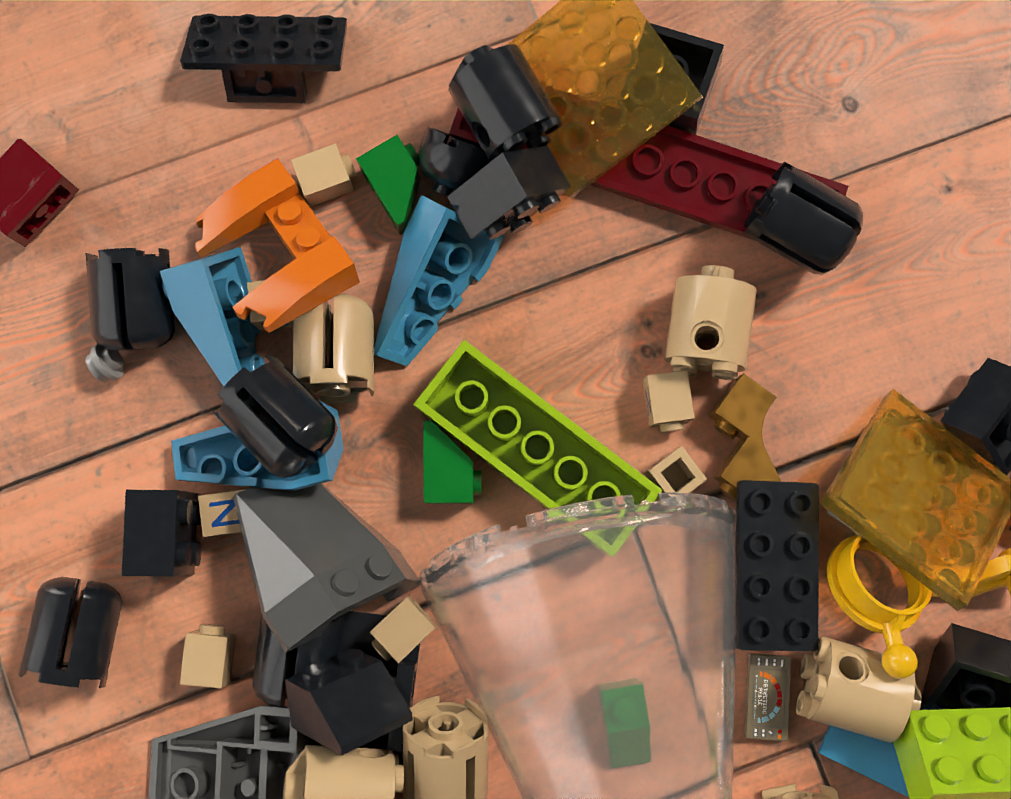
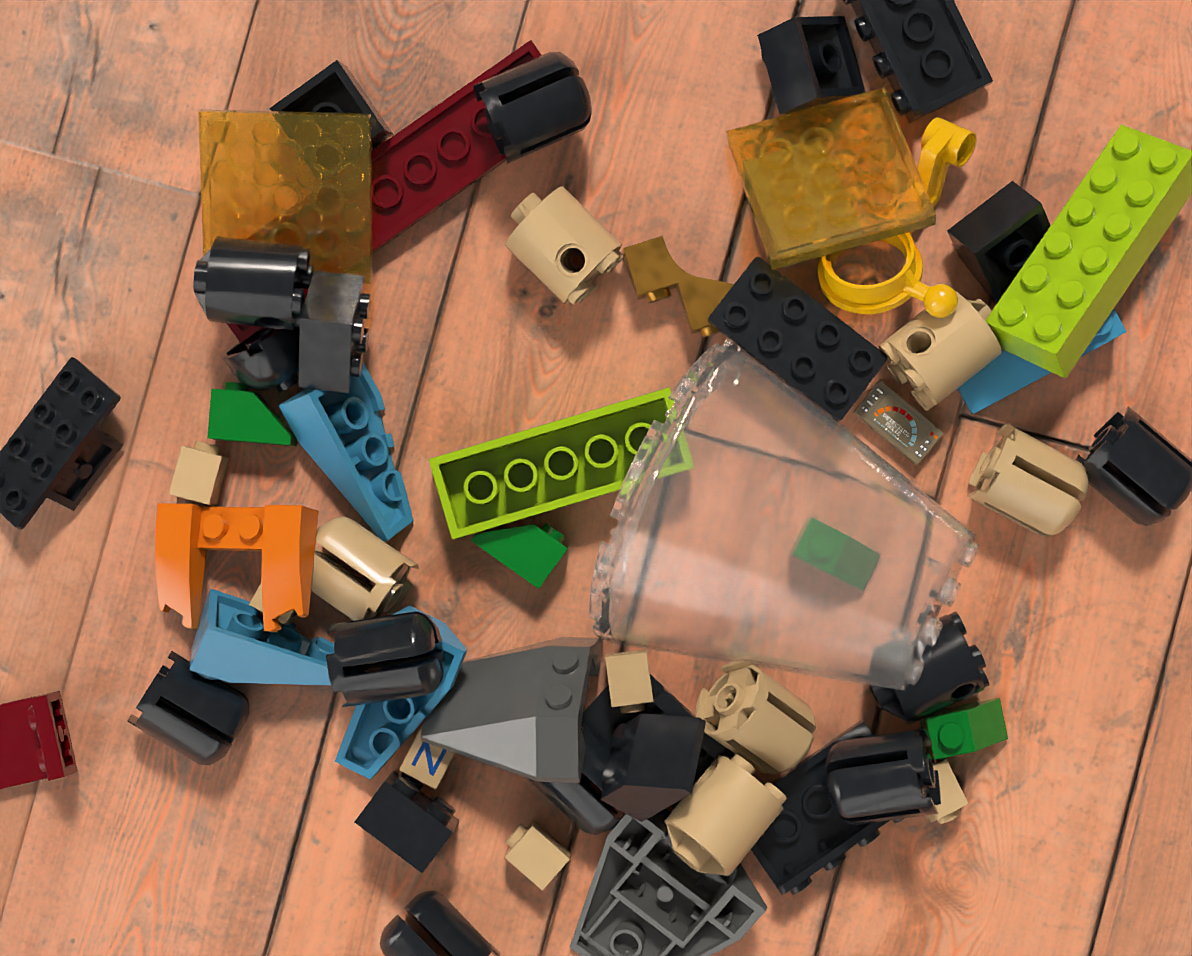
camera: 45 degrees left, 5 degrees up
light grey plate [85,344,124,383] -> none
tan brick [643,370,695,433] -> none
tan brick [643,446,707,505] -> none

